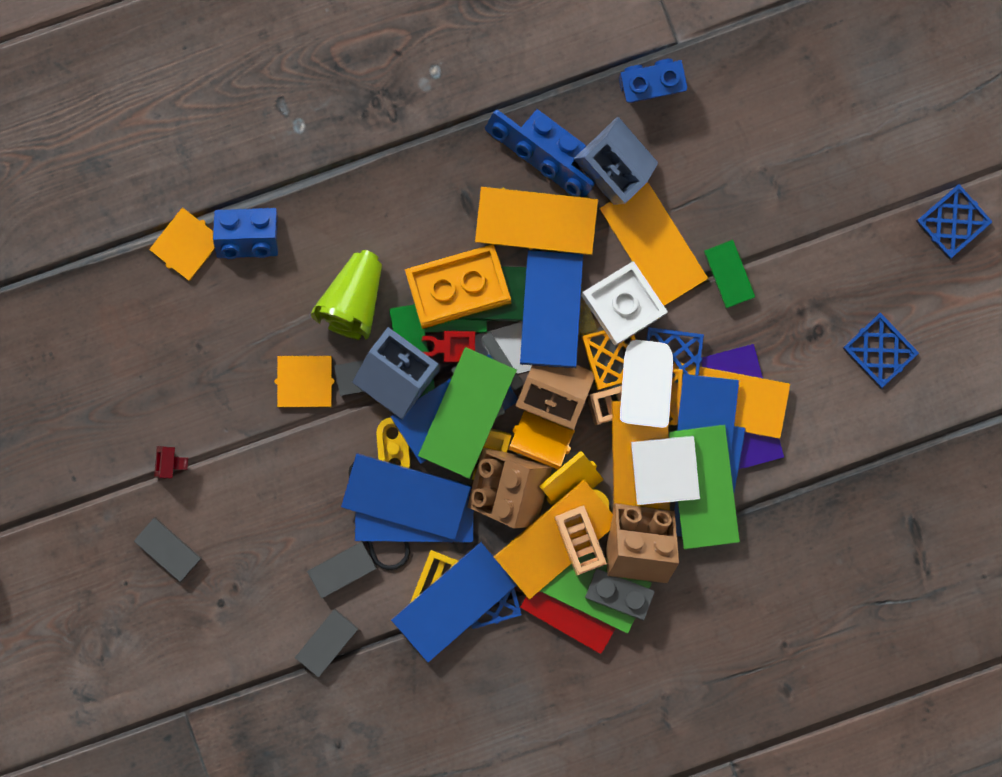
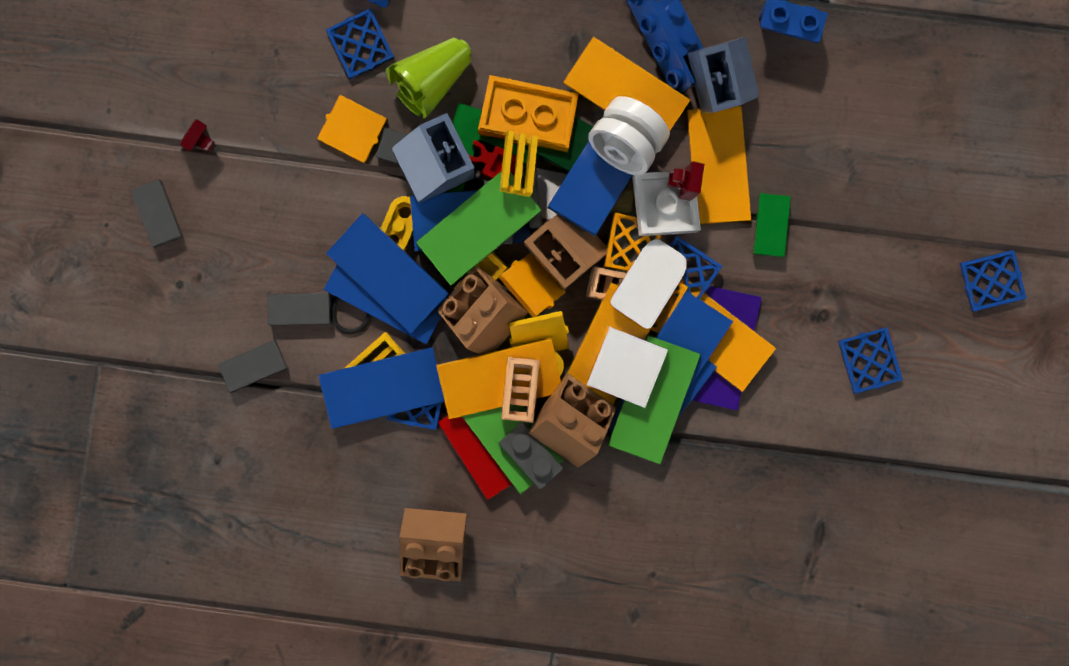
camera: 20 degrees right, 0 degrees up
none -> blue window [326,8,395,80]
none -> medium nougat slope [400,508,467,581]
none -> yellow tile [499,130,538,197]
none -> white wheel [588,96,670,175]
none -> dark red tile [667,161,705,201]

